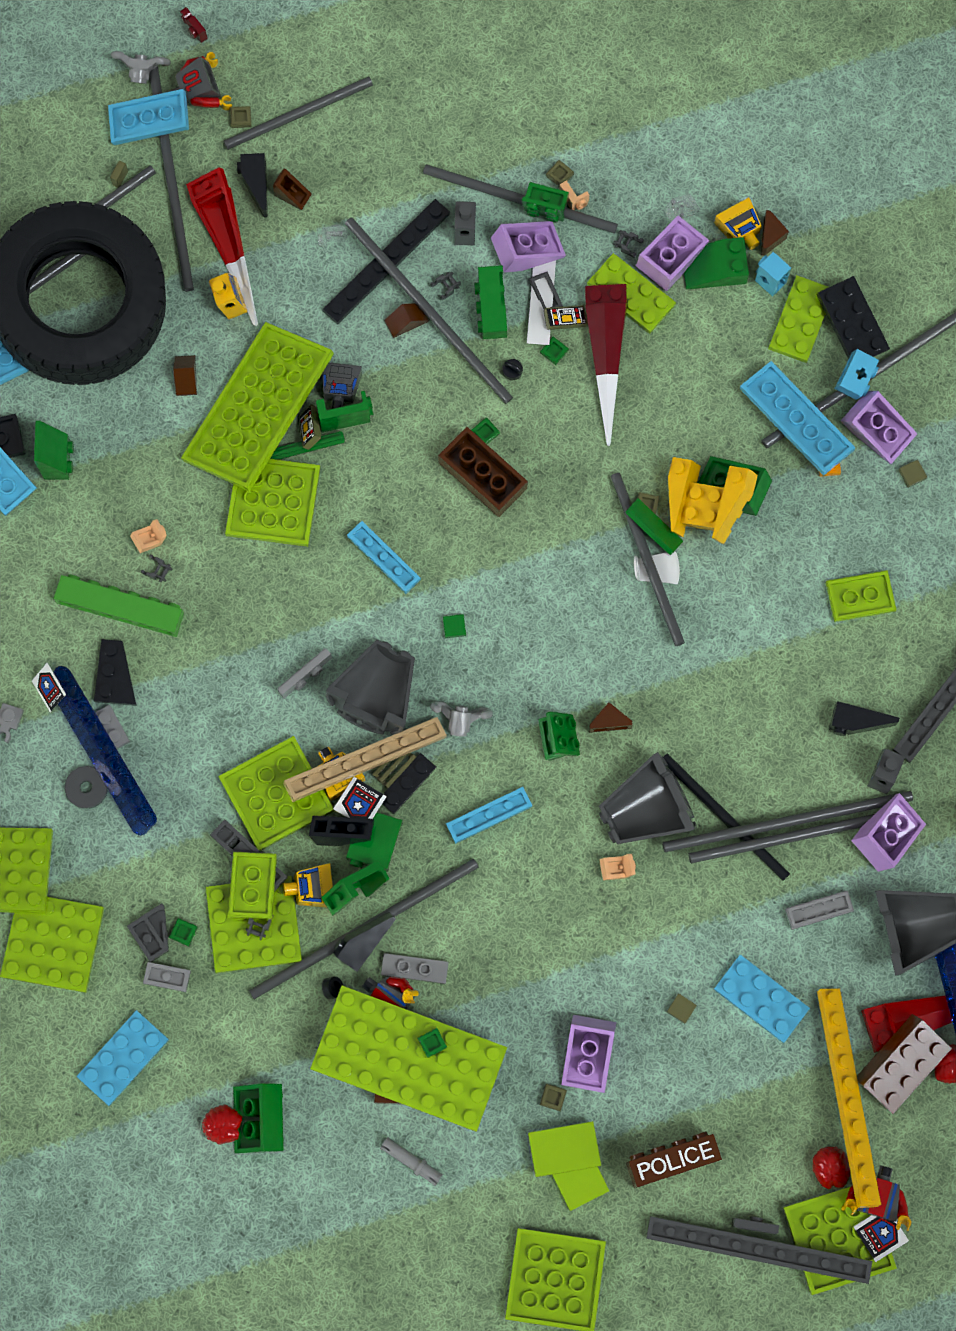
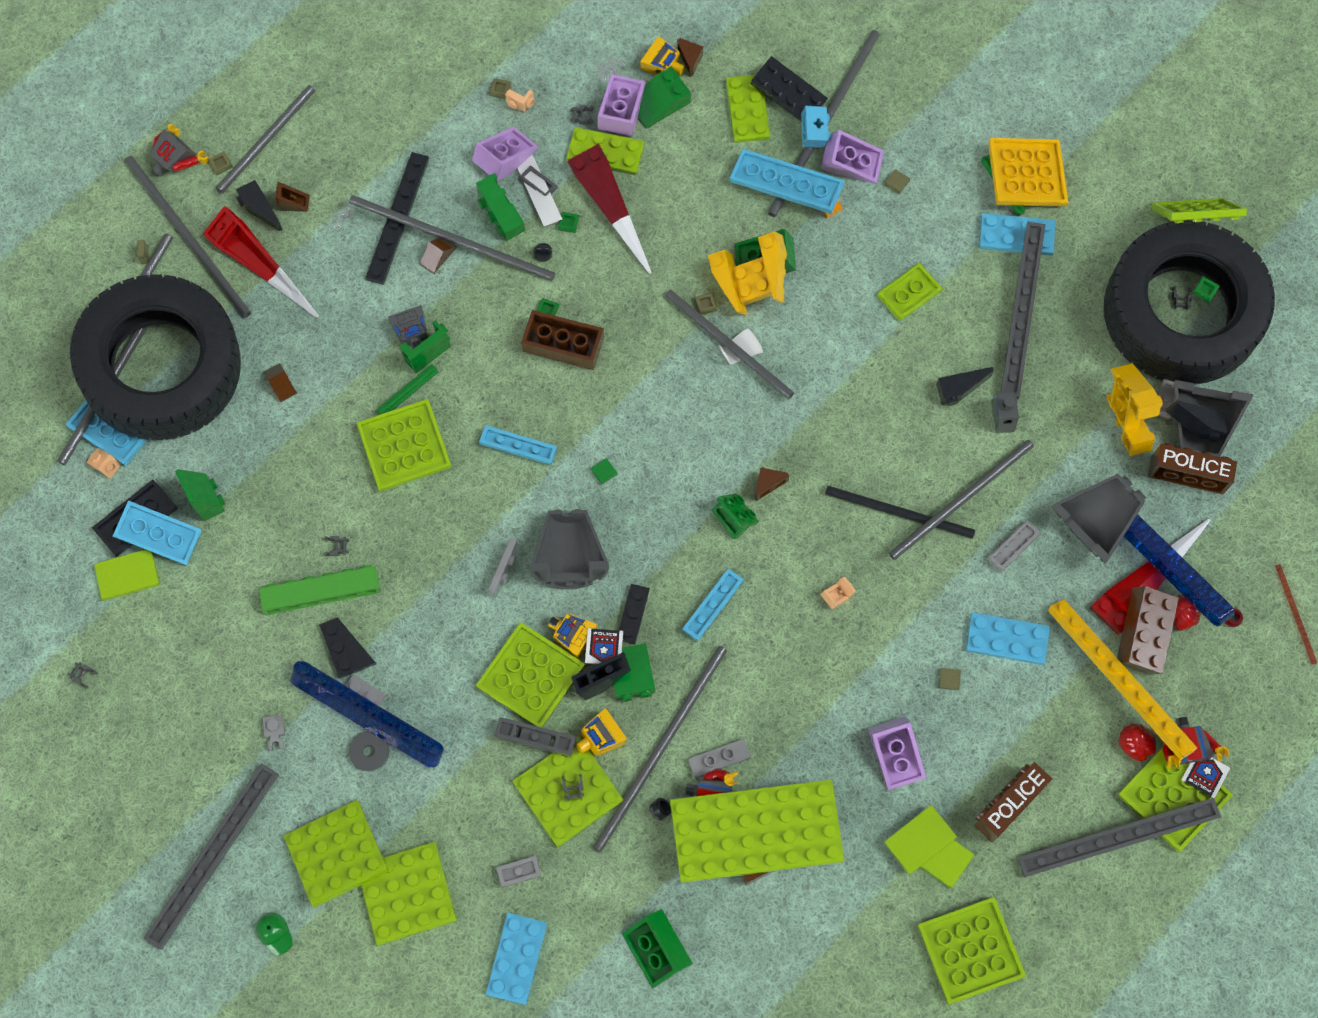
camera: 25 degrees left, 5 degrees down
sticker [32,663,66,712] -> none
medium azure plate [108,89,189,145] -> none
light grey piece [111,51,171,84] -> none
dark grey wing [127,903,169,963] -> none
light nougat bracket [130,519,167,553] -> none
green tile [169,918,198,947] -> none
dark red plate [180,7,208,43] -> none
lime plate [181,322,334,491] -> none
red hair [202,1104,242,1145] -> none
yellow torso [209,273,248,319] -> none
lime tile [228,852,277,919] -> none
tan plate [283,717,446,802] -> none
tile [299,405,321,450] -> none
green panel [321,861,389,916] -> none
black slope [333,912,396,972] -> none
olive tile [372,753,416,789] -> none
light grey pin [380,1137,443,1186] -> none
green tile [417,1028,447,1058] -> none
dark grey piece [423,164,618,234] -> none
dark grey piece [430,272,461,300] -> none
light grey piece [430,701,493,736] -> none
dark grey torso [455,201,476,246] -> none
green bracket [522,182,569,223] -> none
olive tile [540,1084,567,1112] -> none
tile [543,305,587,330] -> none
dark grey cone [599,752,697,844] -> none
green tile [625,498,683,555] -> none
dark grey piece [662,791,913,853] -> none
dark grey plate [732,1216,779,1234] -> none
medium azure brick [755,252,791,296] -> none
lavender slope [851,793,926,872] -> none

